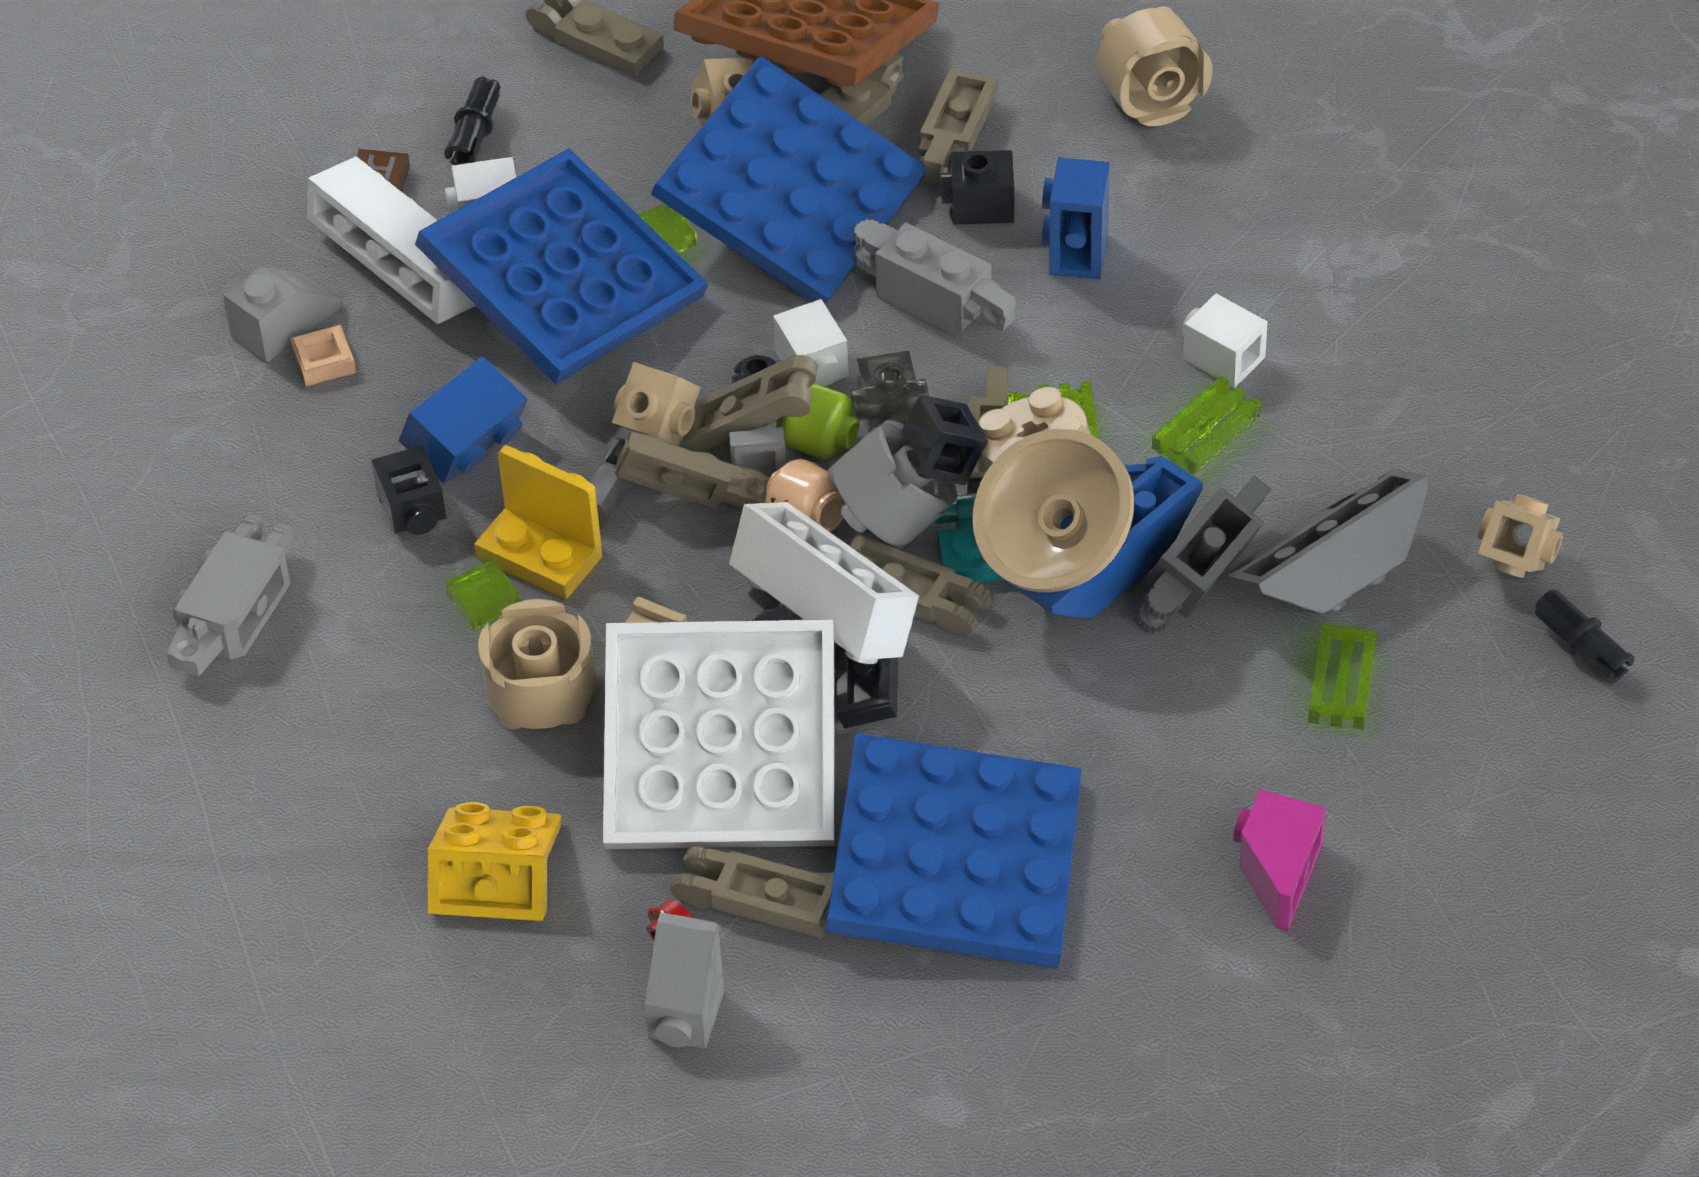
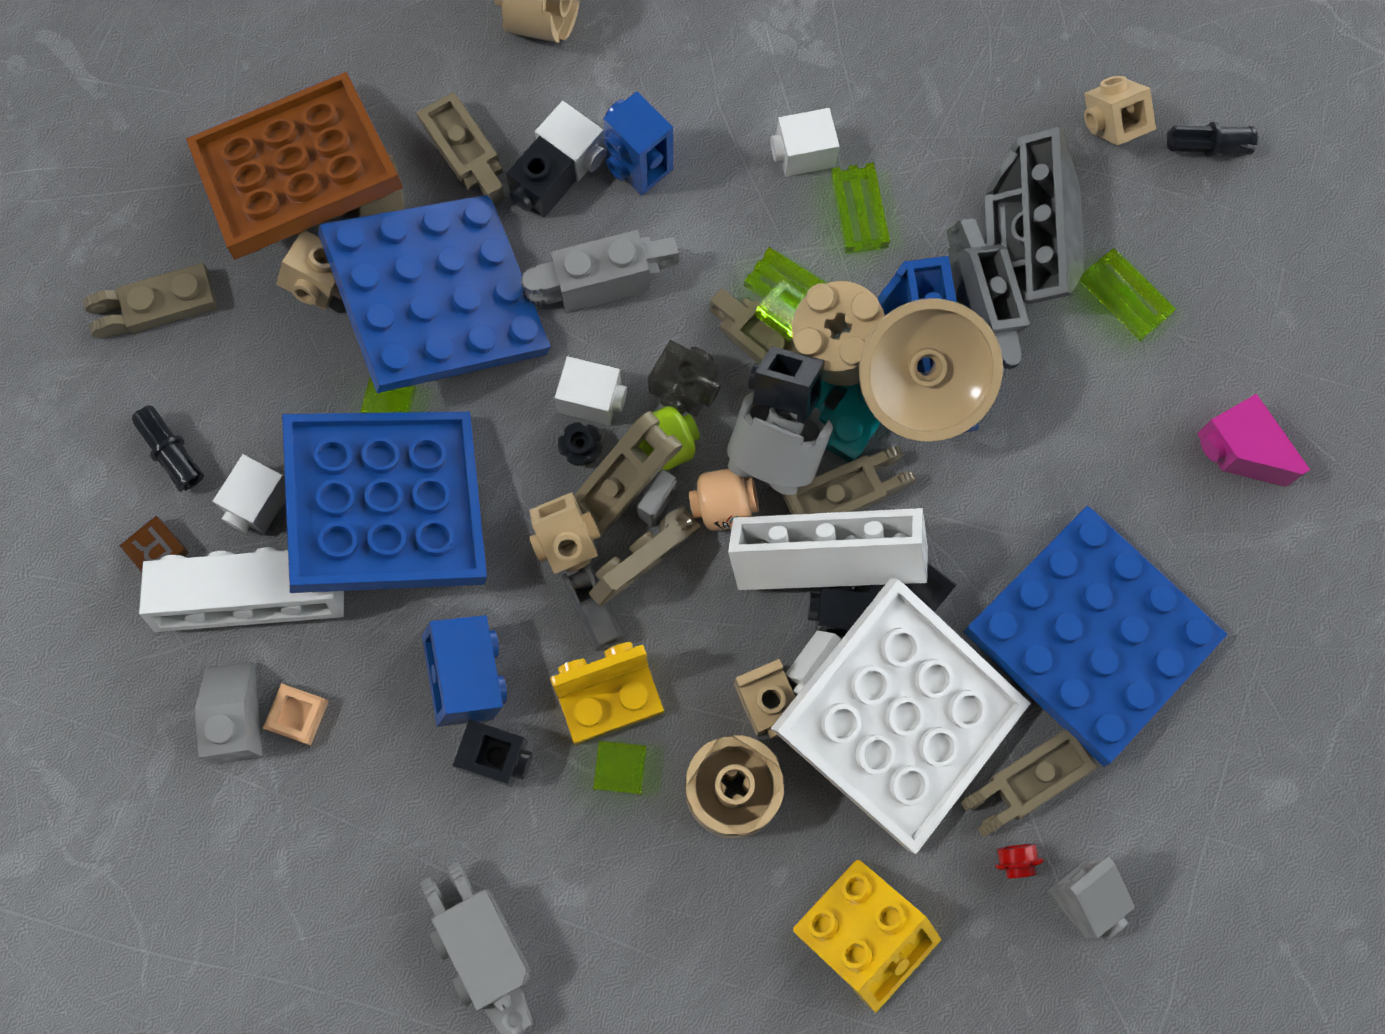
camera: 55 degrees left, 25 degrees up
none -> white brick [535,100,606,182]

